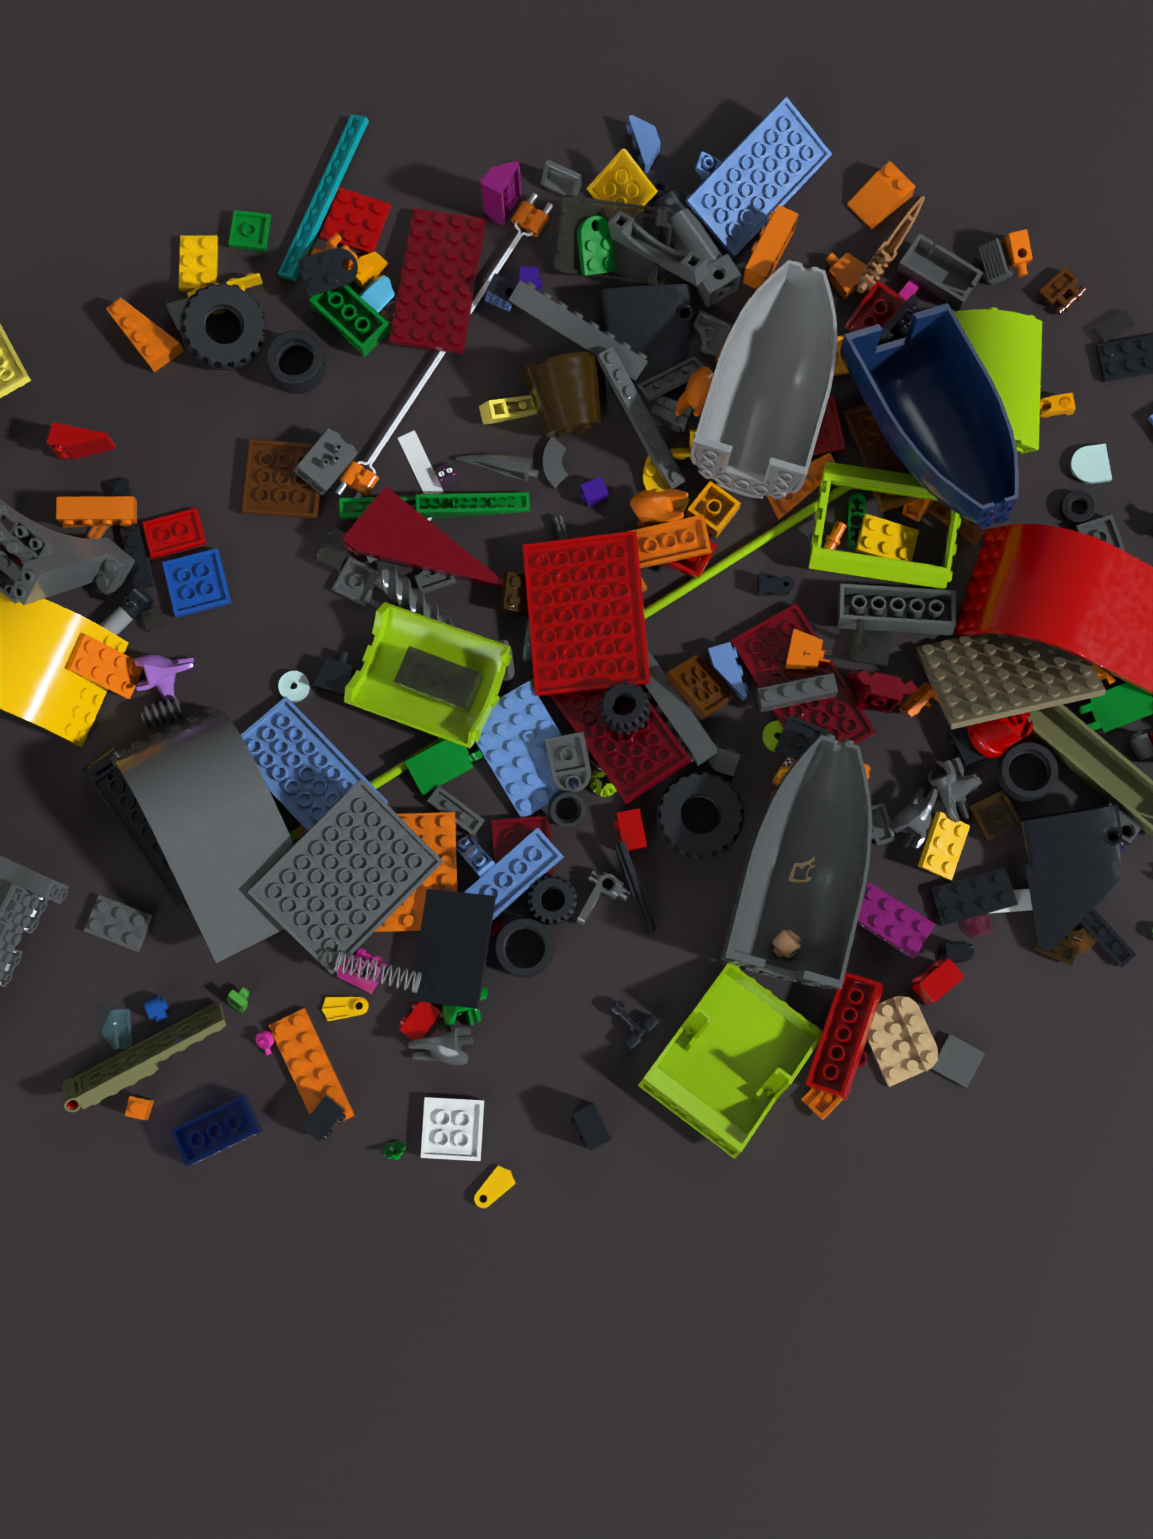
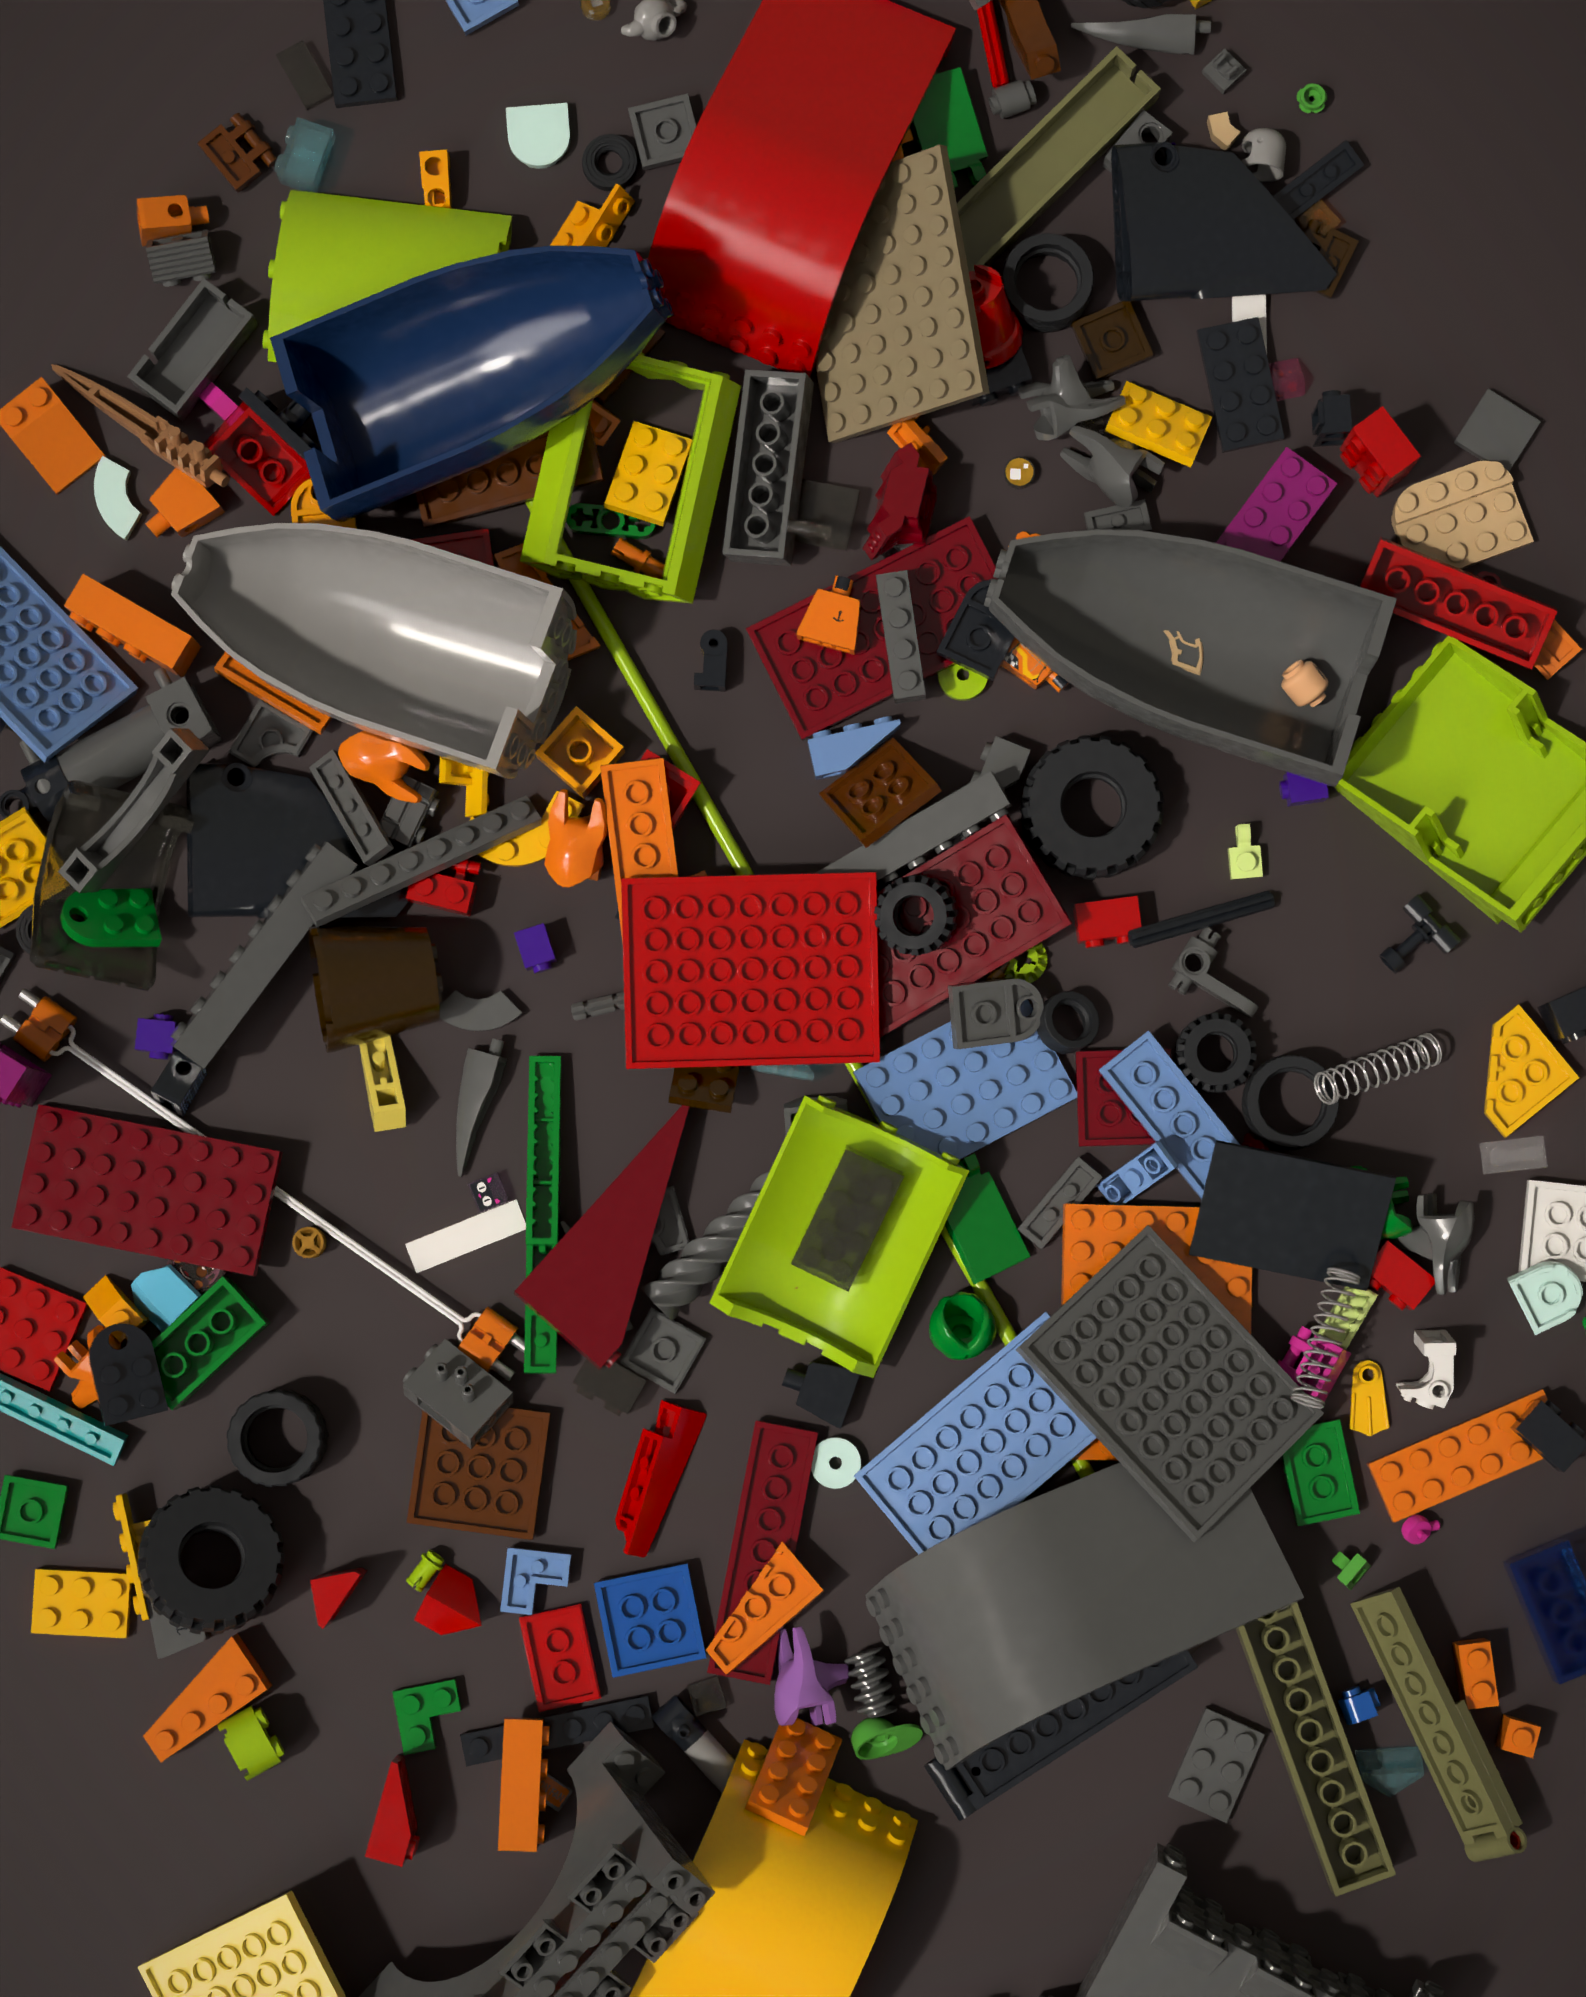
camera: 85 degrees left, 5 degrees up
none -> light aqua tile [94,456,142,541]
none -> lime brick [217,1705,285,1781]
none -> clear light blue brick [275,117,336,193]
none -> pearl gold wheel [292,1227,327,1258]
none -> red slope [310,1567,368,1629]
none -> green plate [392,1678,462,1755]
none -> red brick [406,858,481,917]
none -> lime pin [406,1549,444,1592]
none -> red slope [414,1563,482,1635]
none -> medium blue plate [500,1547,572,1615]
none -> light orange bracket [550,184,635,247]
none -> red wedge [615,1400,706,1557]
none -> orange wing [706,1541,824,1675]
none -> dark red plate [707,1420,818,1685]
none -> bright green cap [851,1717,923,1760]
none -> green piece [928,1292,997,1360]
none -> tile [1003,457,1035,490]
none -> tan piece [1207,112,1240,152]
none -> yellowish green plate [1228,824,1263,880]
none -> olive brick [1236,1603,1396,1897]
none -> light grey helmet [1241,128,1286,182]
none -> dark purple brick [1279,772,1329,807]
none -> green plate [1282,1419,1360,1526]
none -> light grey piece [1314,1033,1442,1105]
none -> yellowish green plate [1318,1287,1378,1350]
none -> white tile [1396,1329,1456,1409]
none -> orange brick [1452,1638,1499,1710]
none -> clear plate [1480,1136,1548,1175]
none -> yellow plate [1484,1004,1579,1138]
none -> light aqua tile [1507,1261,1583,1335]

